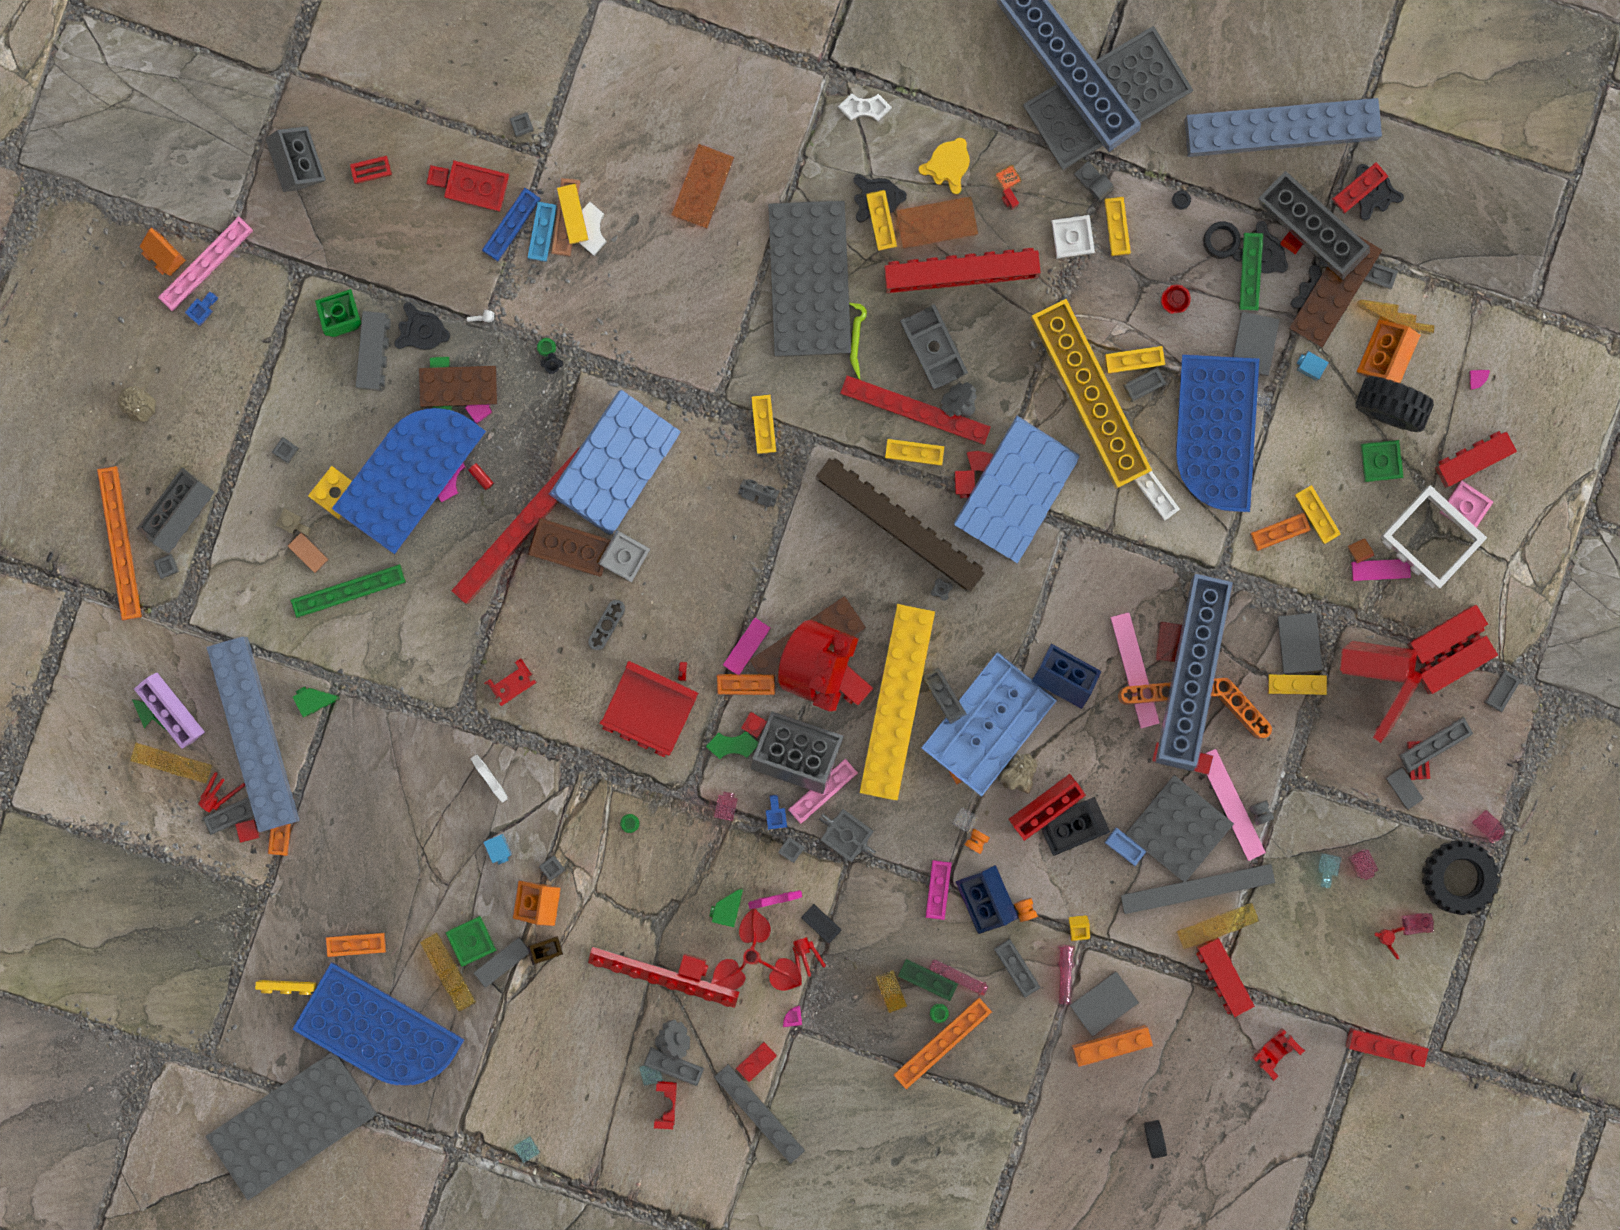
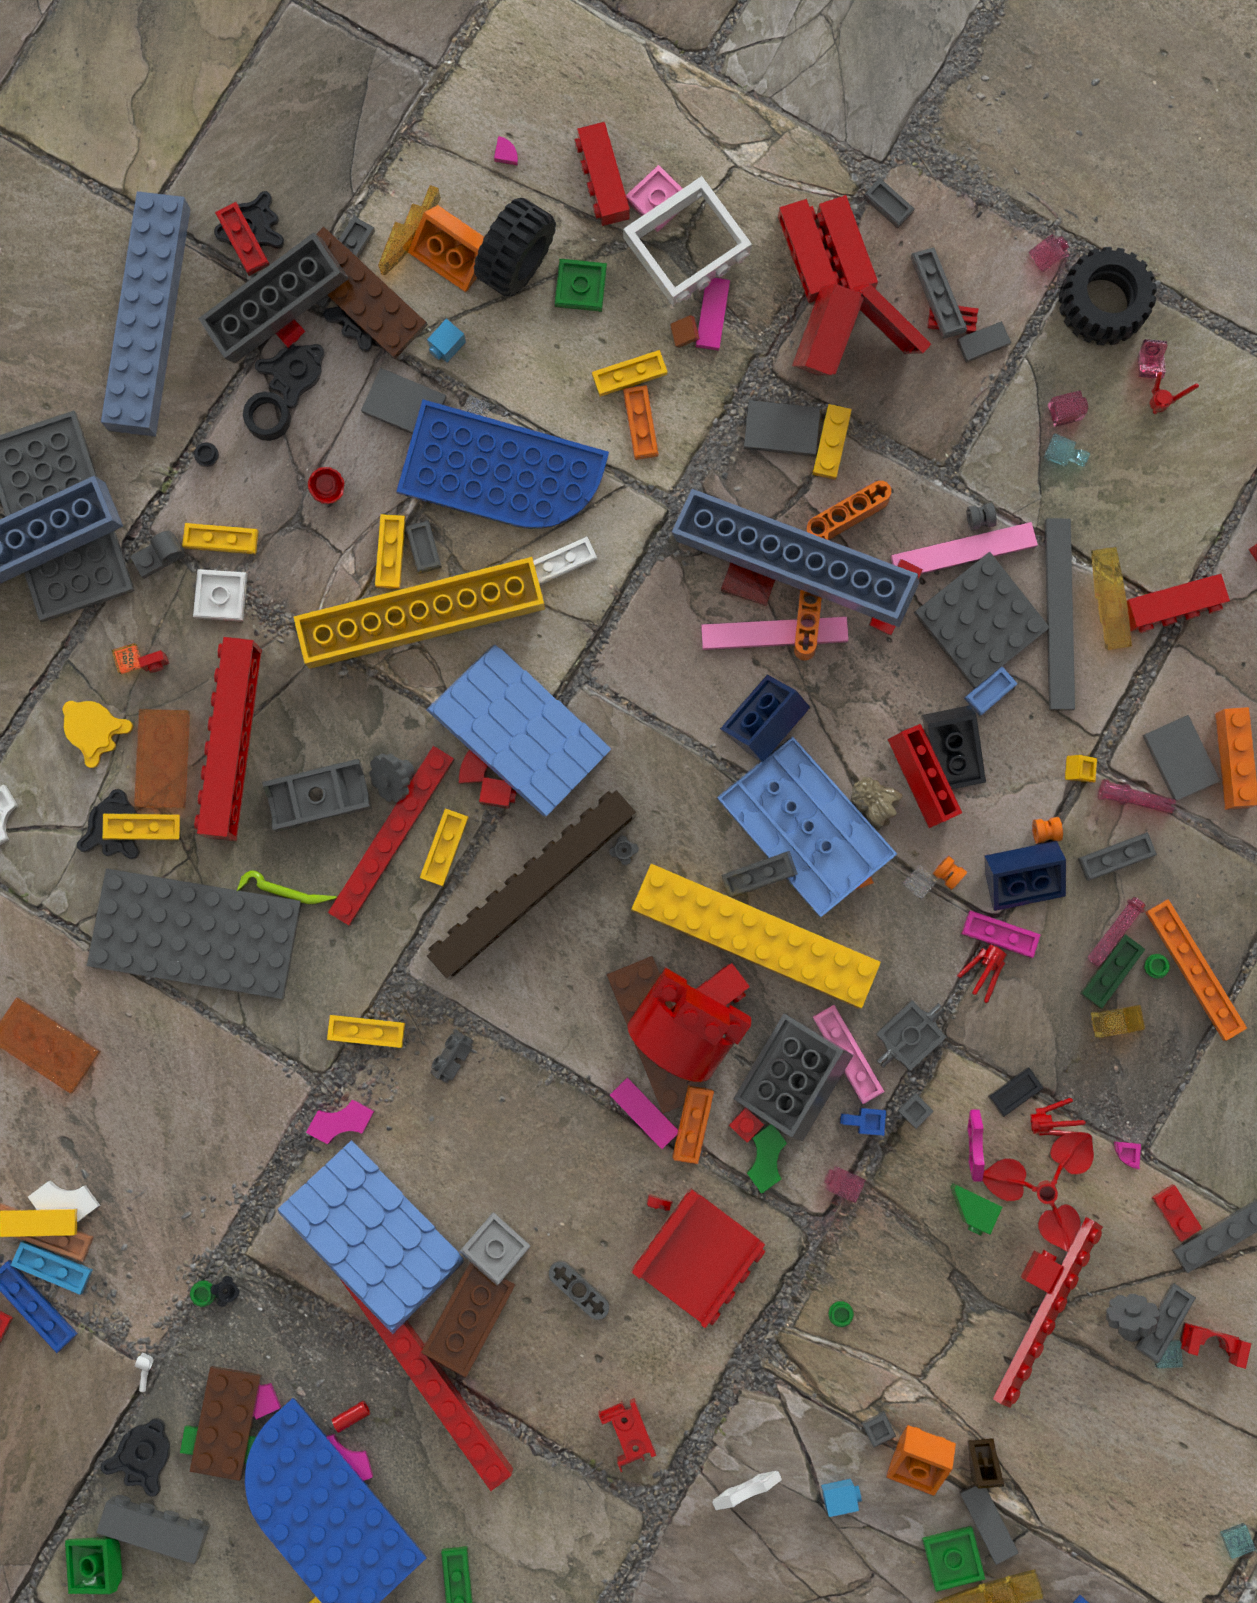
camera: 85 degrees left, 5 degrees down
green tile [1239,233,1263,311] -> none
none -> dark pink tile [306,1099,375,1144]
none -> red plant [957,945,1007,1003]

